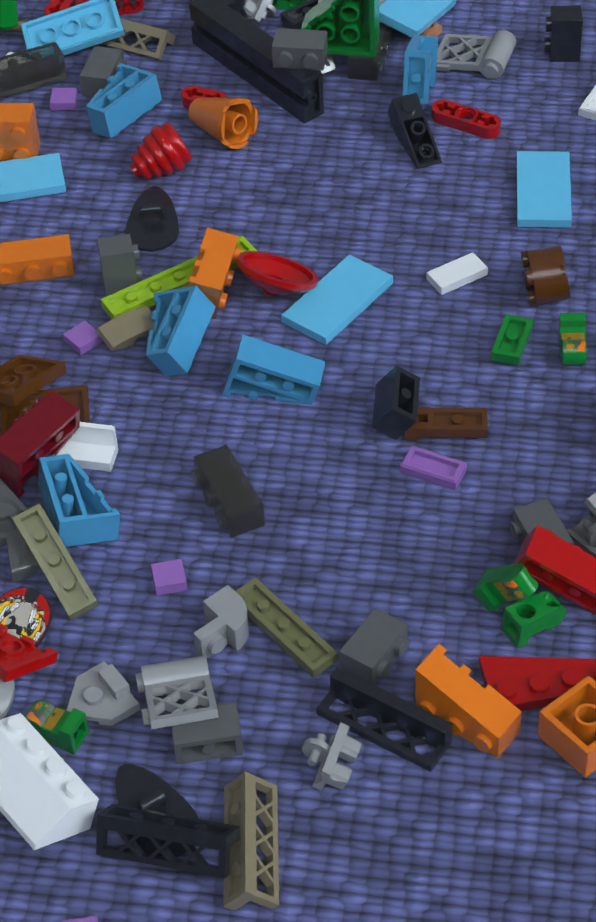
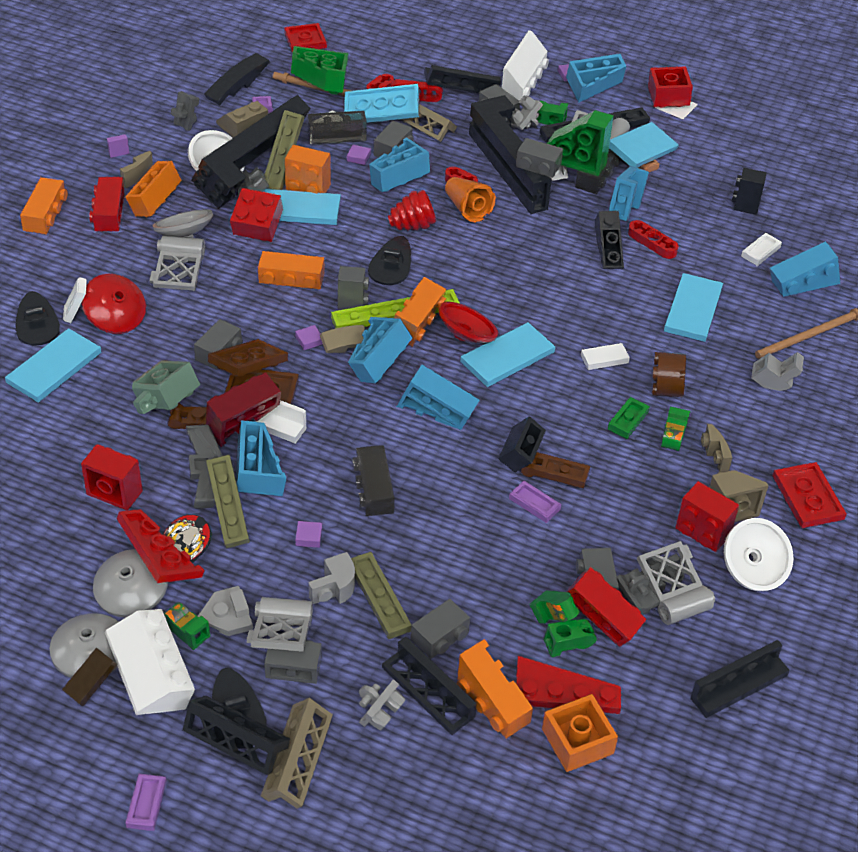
camera: 10 degrees right, 0 degrees up
light grey piece [436,30,517,79] -> none

